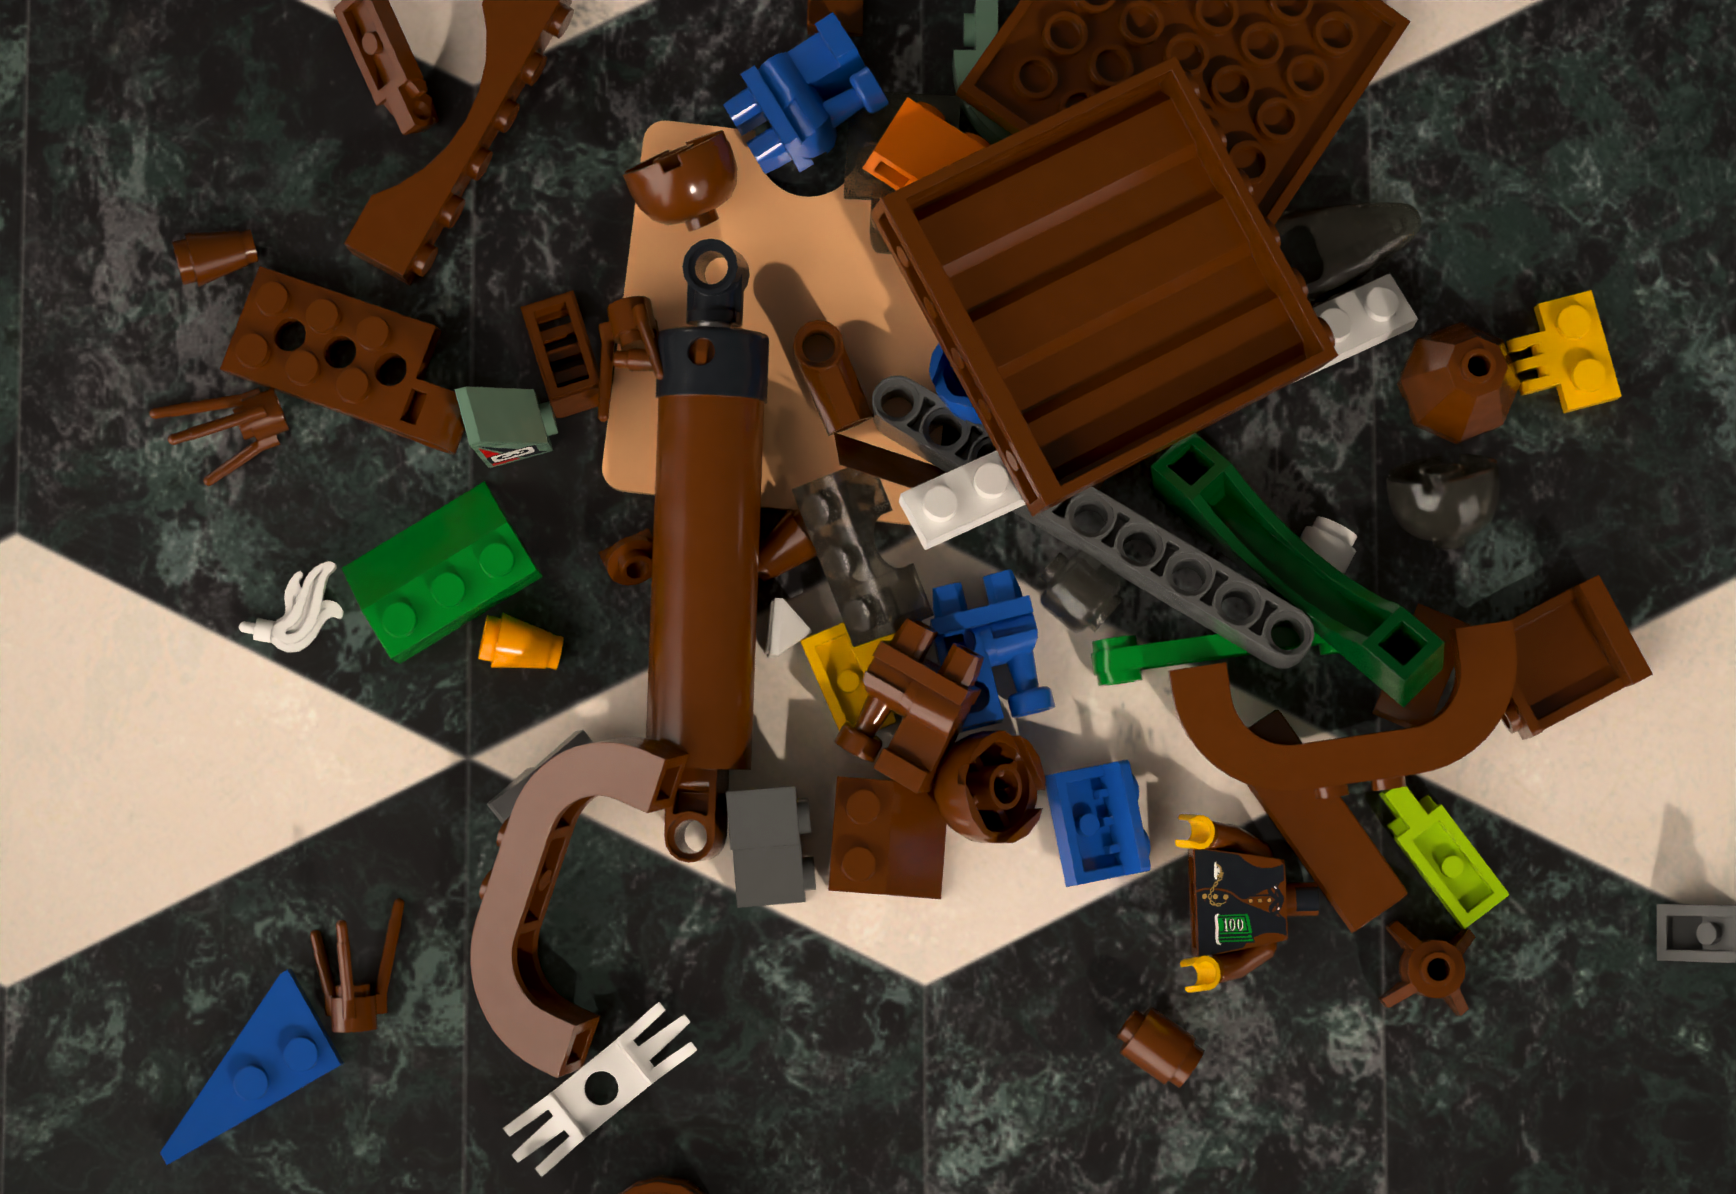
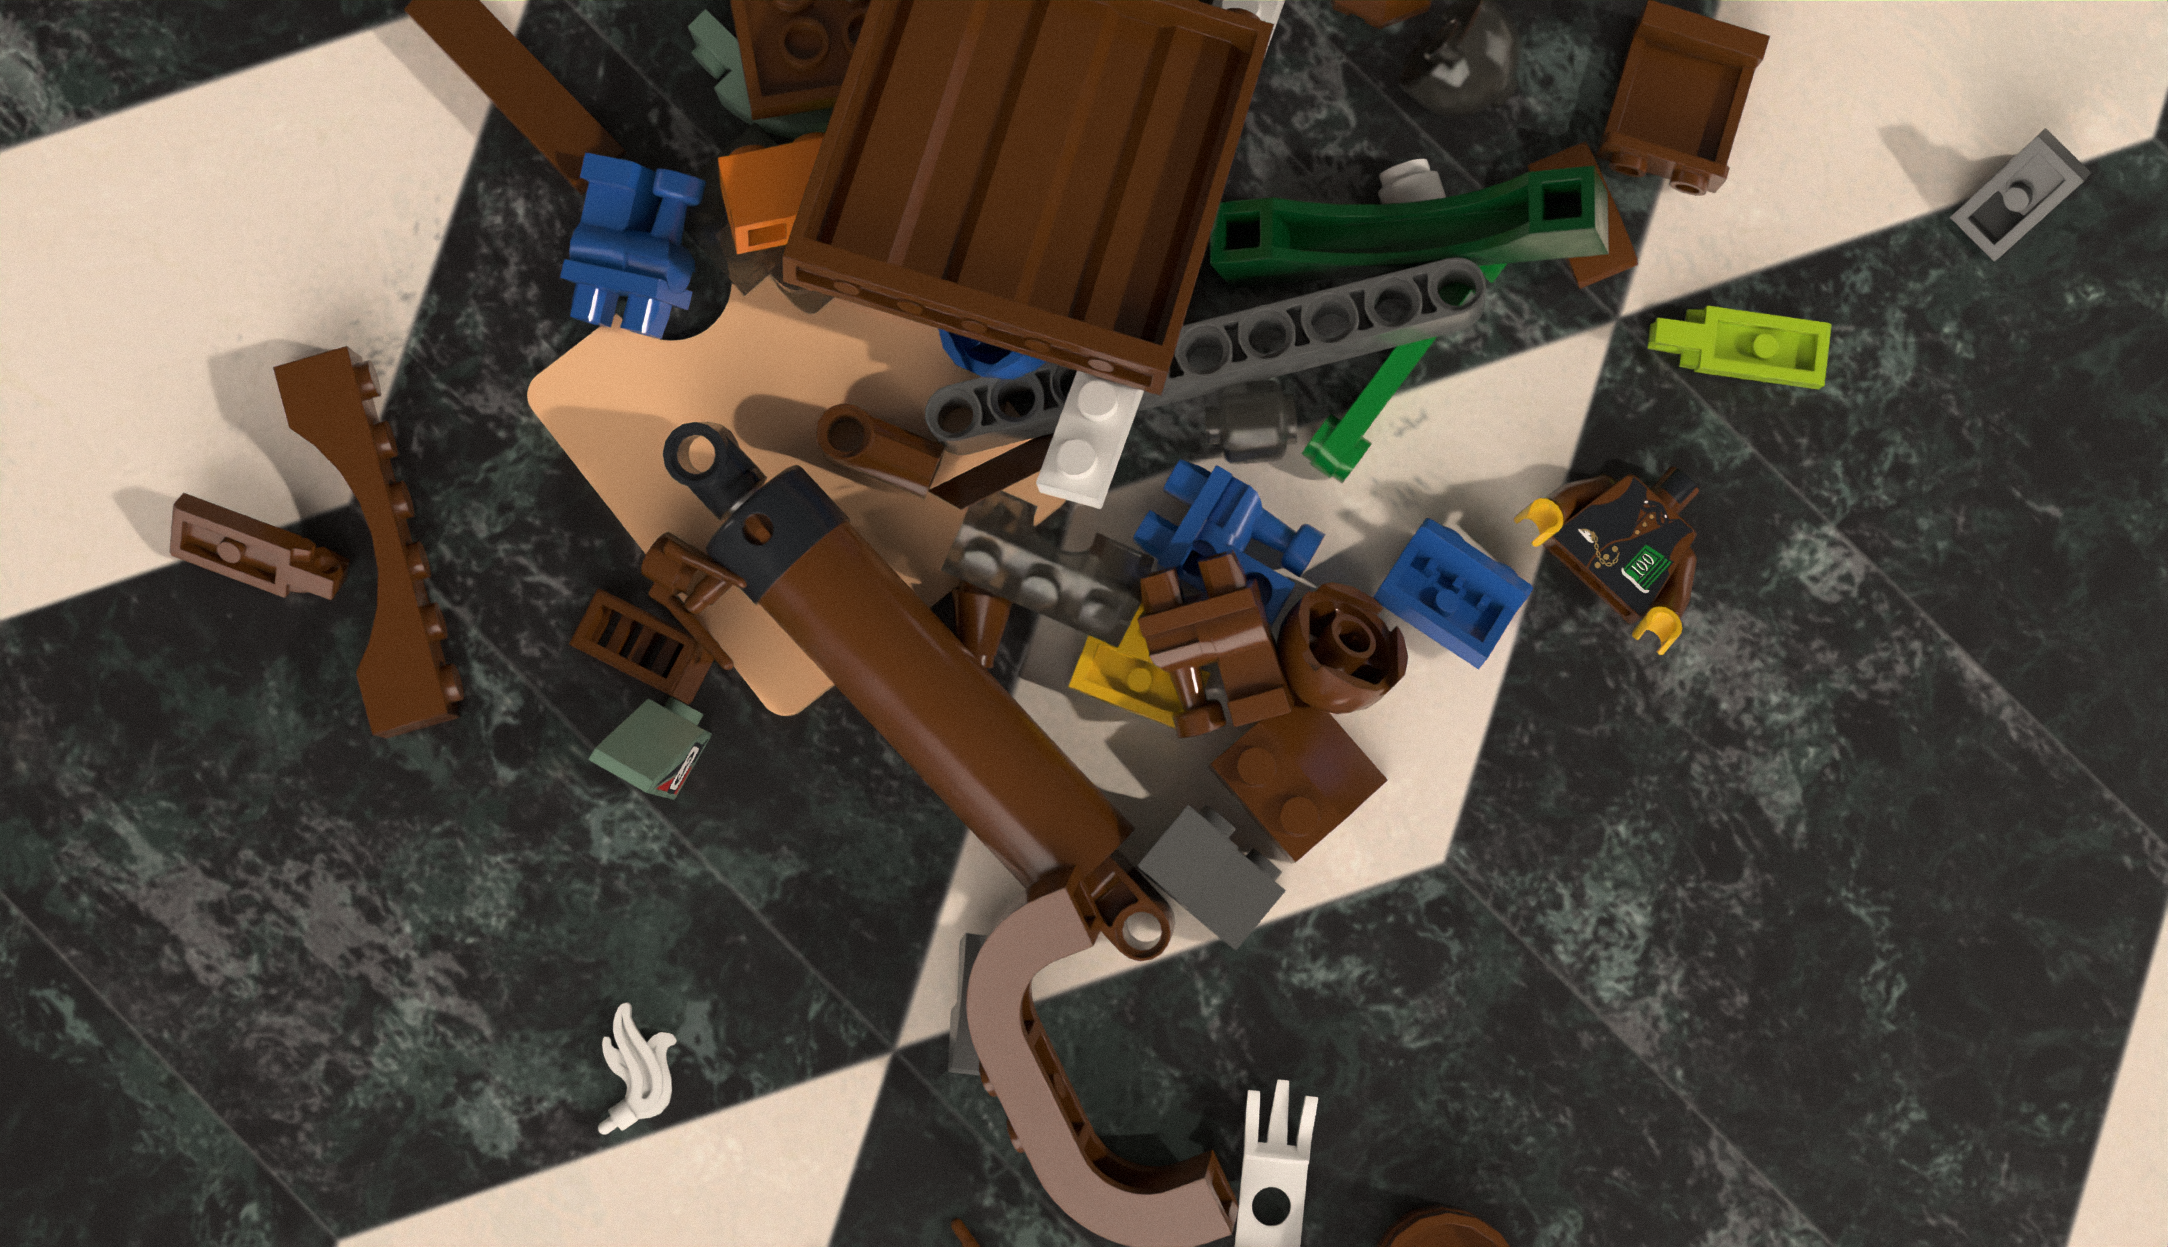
camera: 40 degrees left, 0 degrees up
reddish brown plant [149,387,289,486] -> none
reddish brown cone [172,229,258,287] -> none
reddish brown hinge [220,266,465,455] -> none
green slope [341,481,543,664] -> none
light orange cone [478,613,564,670] -> none
reddish brown plate [598,528,653,585] -> none
reddish brown cylinder [623,130,738,231] -> none
white slope [765,598,813,659] -> none
reddish brown brick [1116,1006,1205,1088] -> none
reddish brown arch [1168,620,1518,799] -> none
reddish brown slope [1247,710,1408,933] -> none
reddish brown brick [1378,920,1476,1016] -> none

